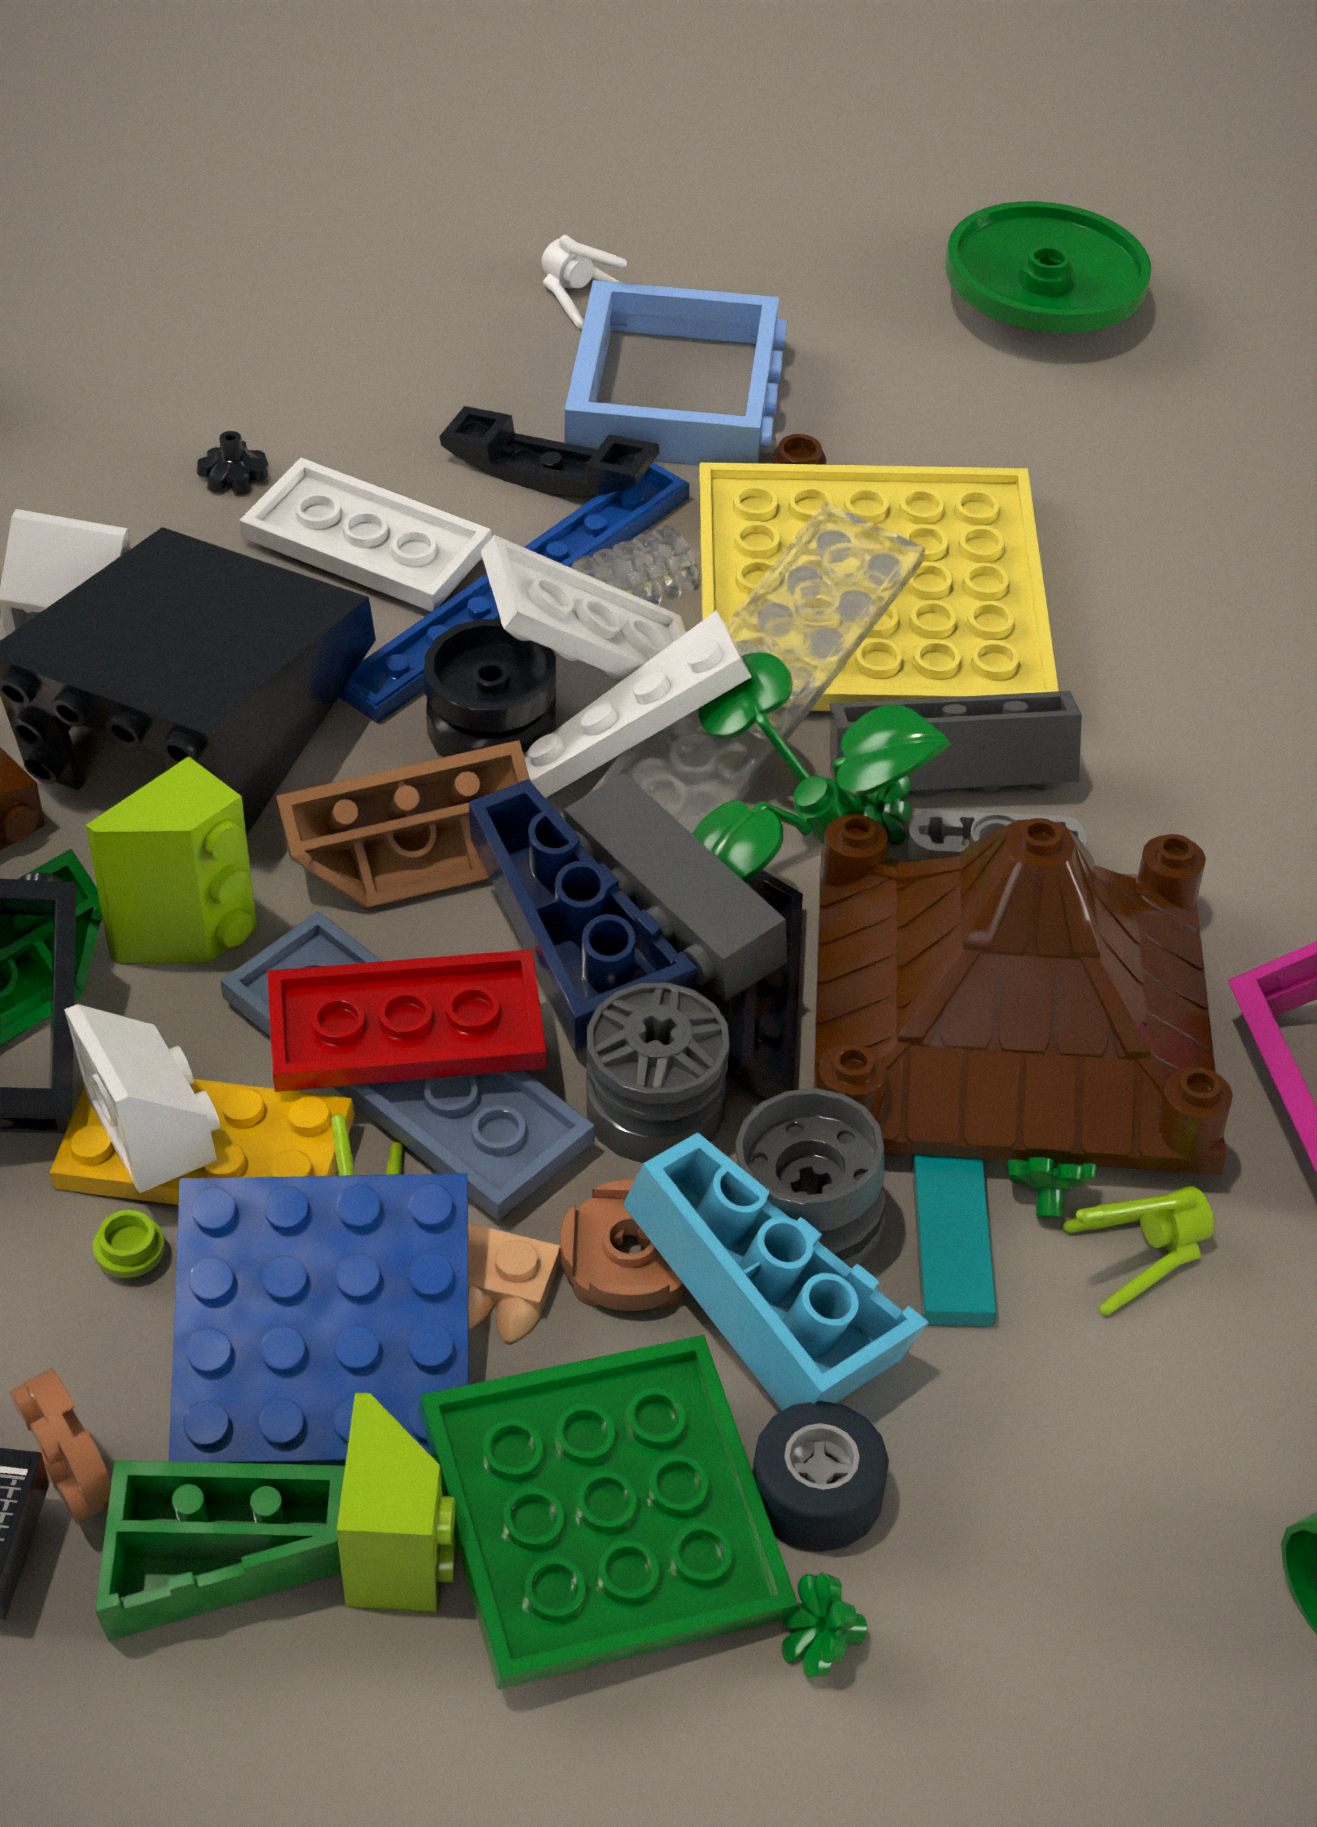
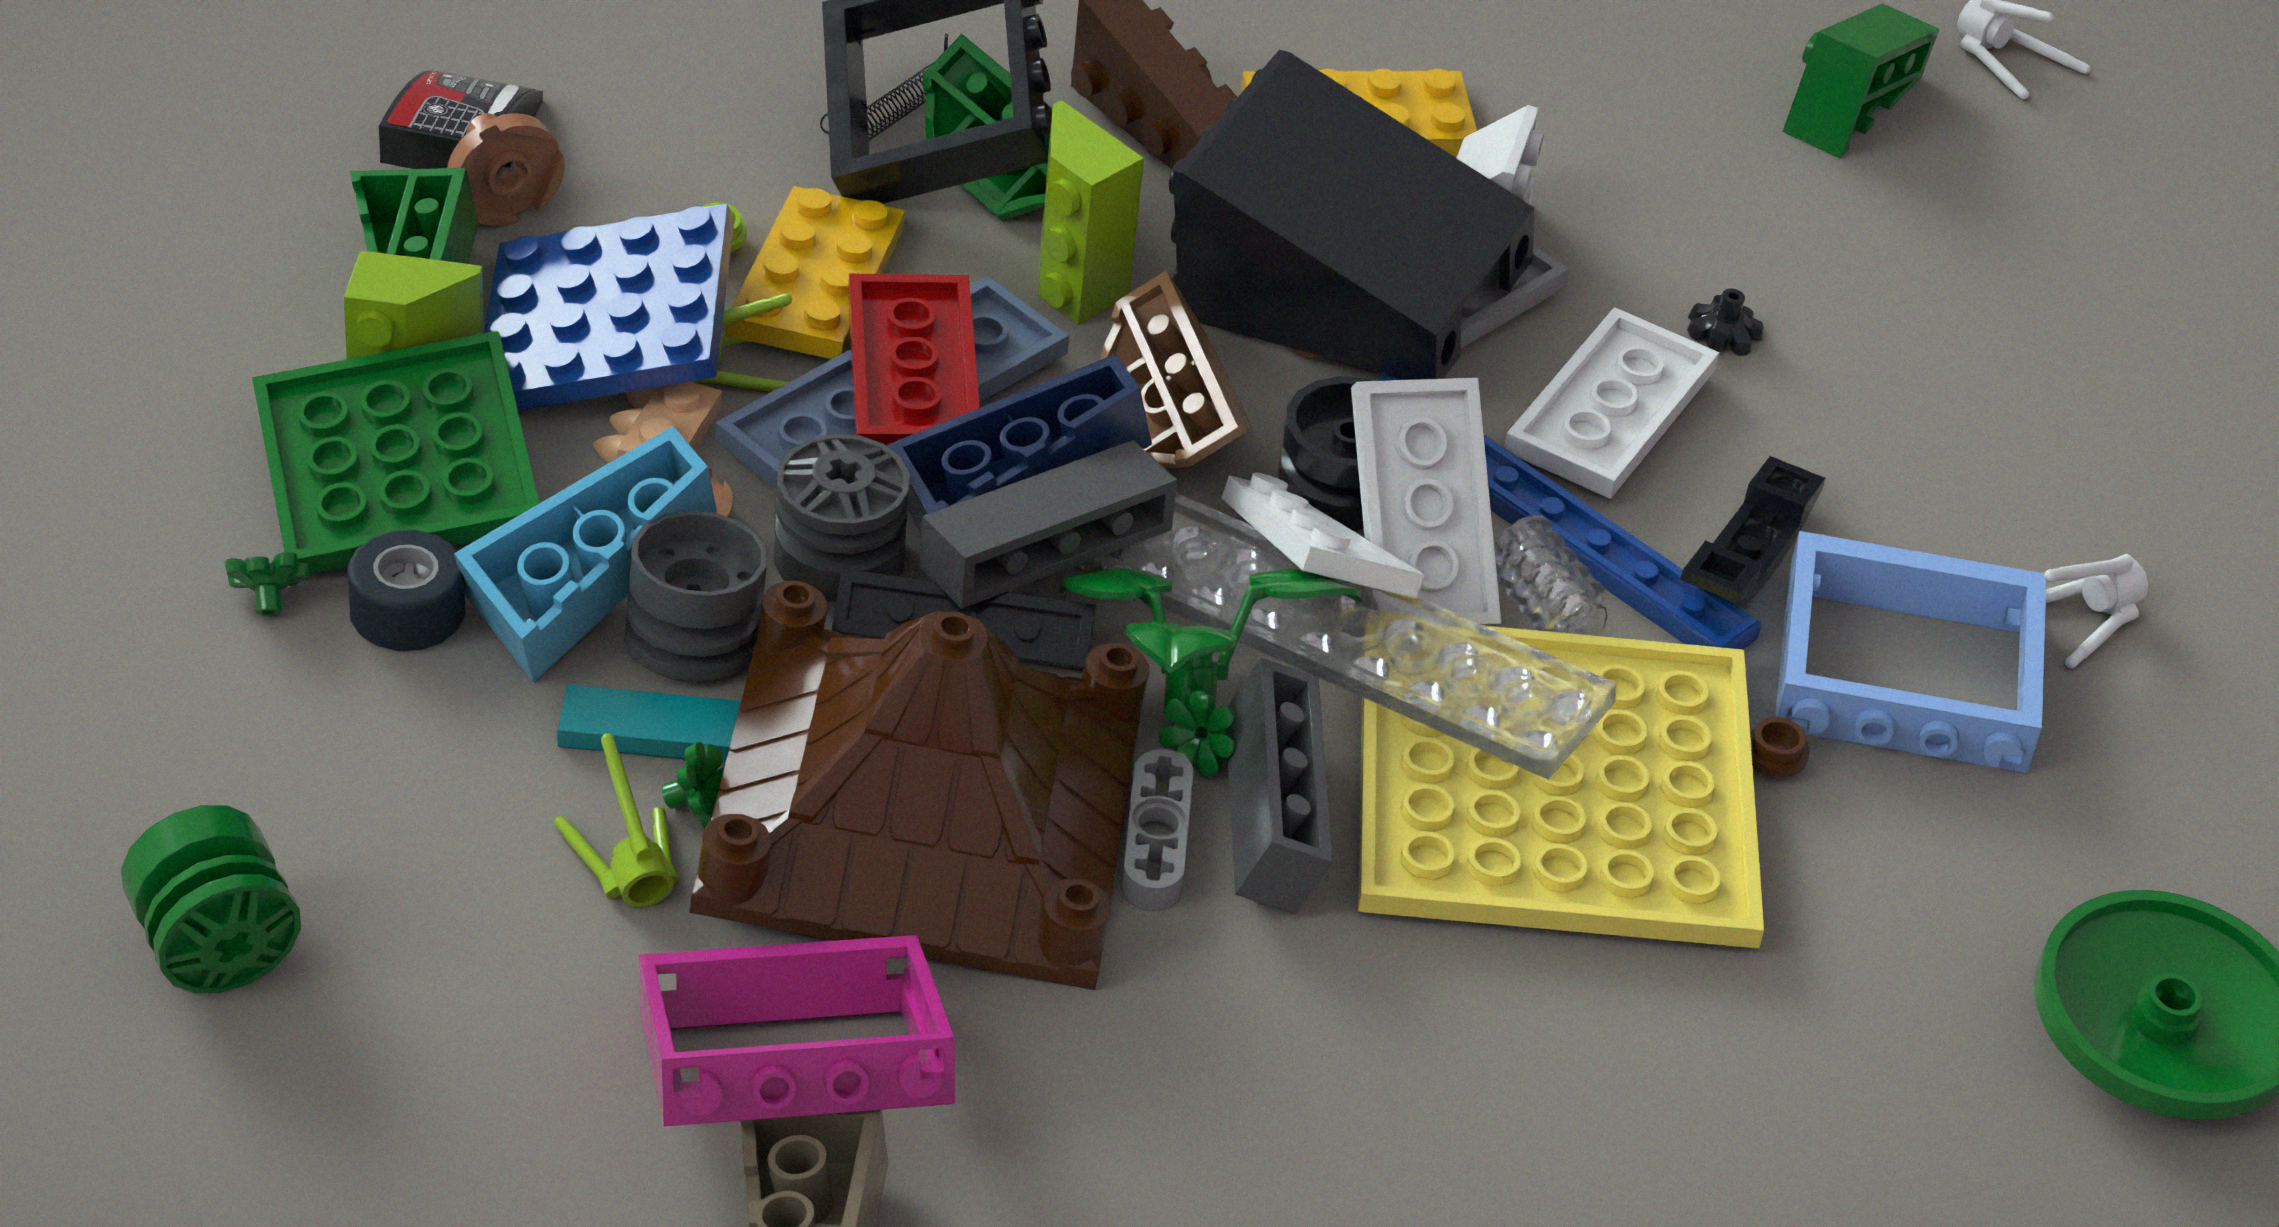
camera: 90 degrees right, 5 degrees down
white slope [64,1004,220,1193] -> none

